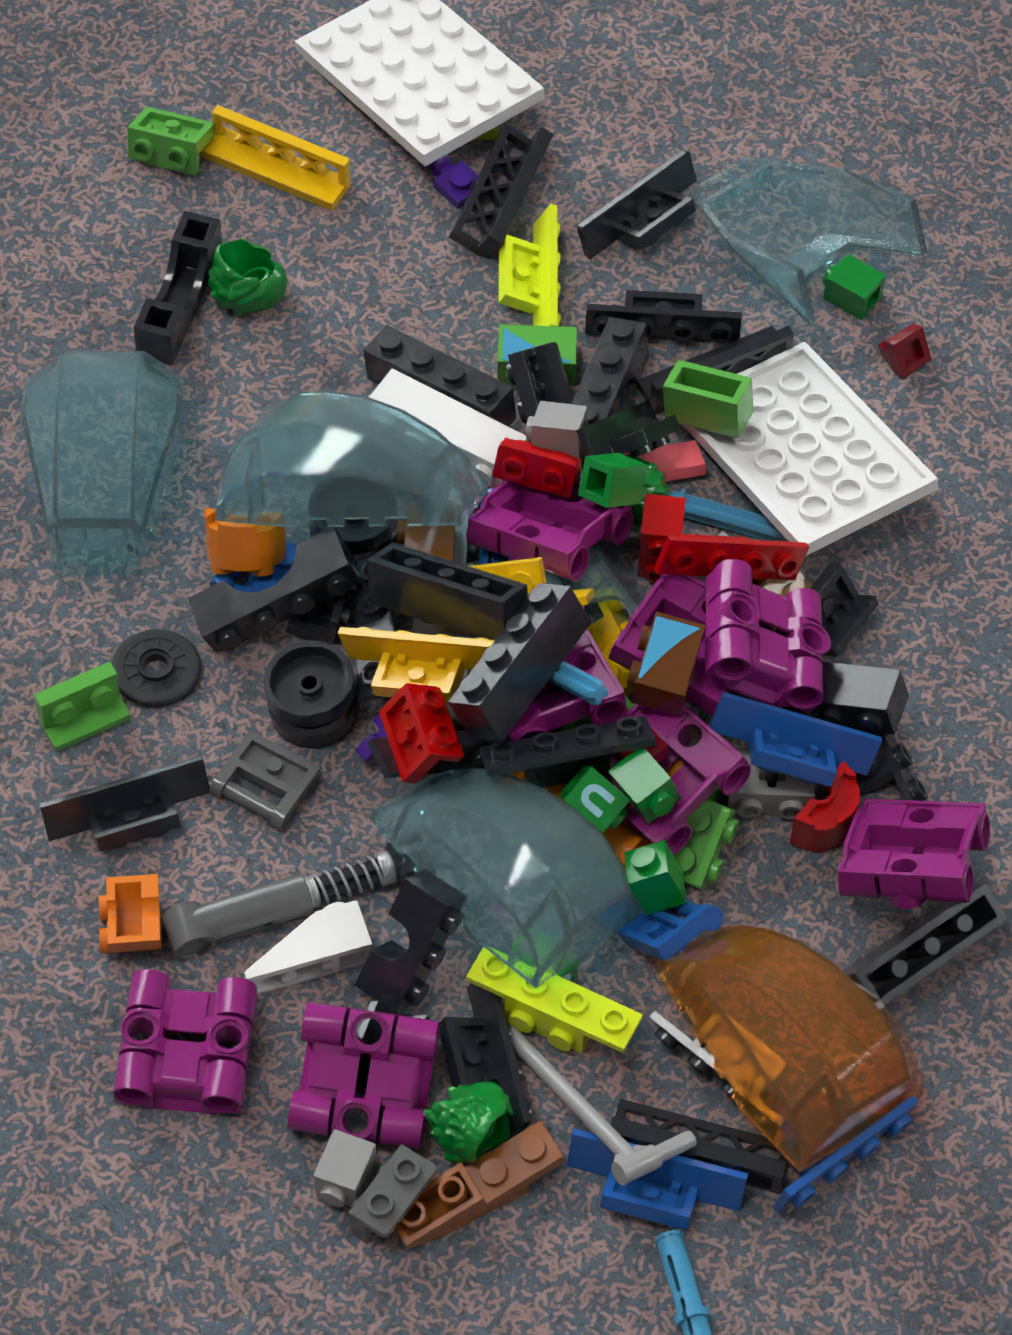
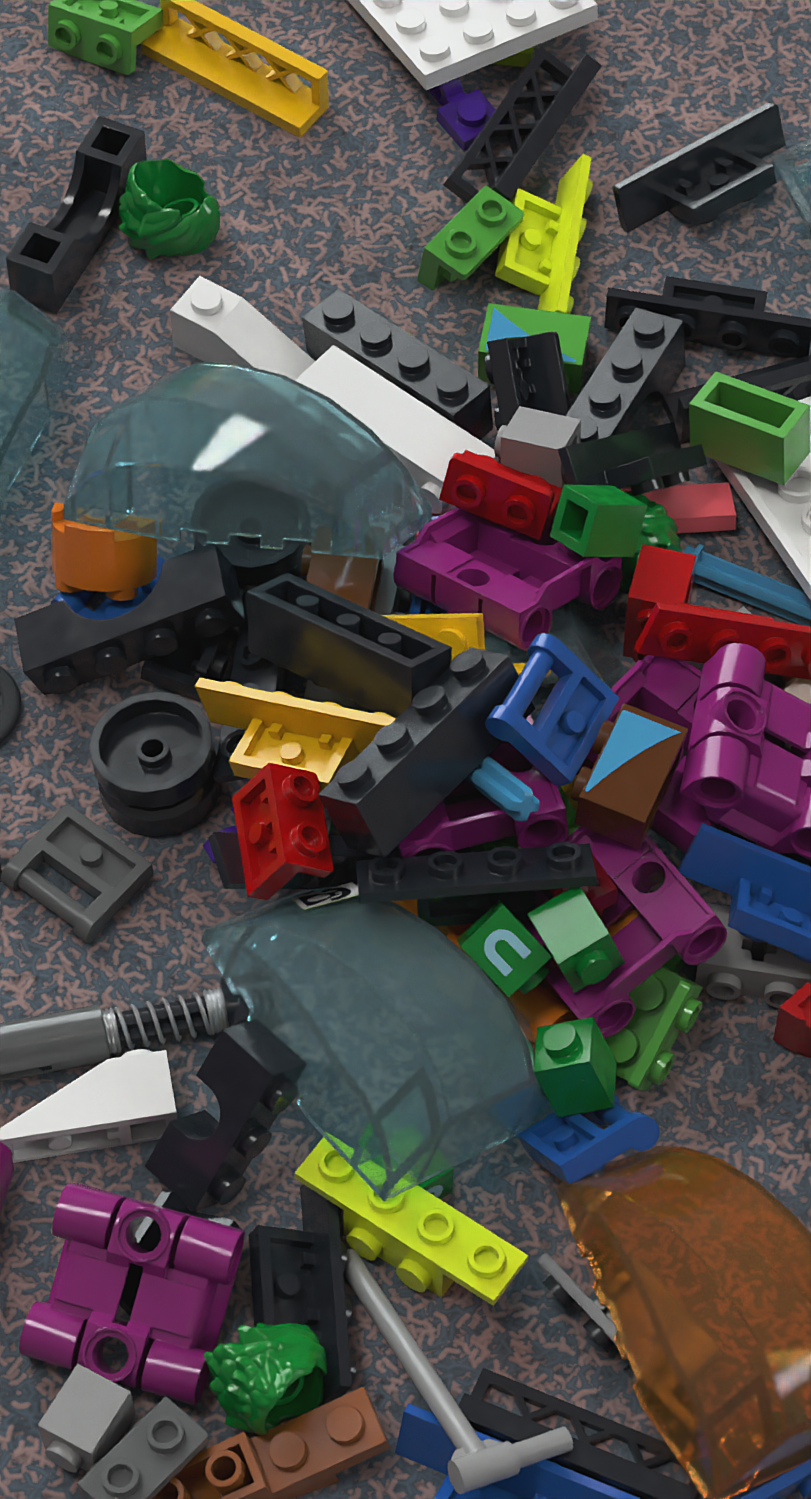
camera: 10 degrees right, 0 degrees up
none -> white slope [170,276,315,407]
none -> sticker [291,882,359,910]
none -> bright green bracket [417,185,524,291]
none -> blue plate [485,633,620,787]

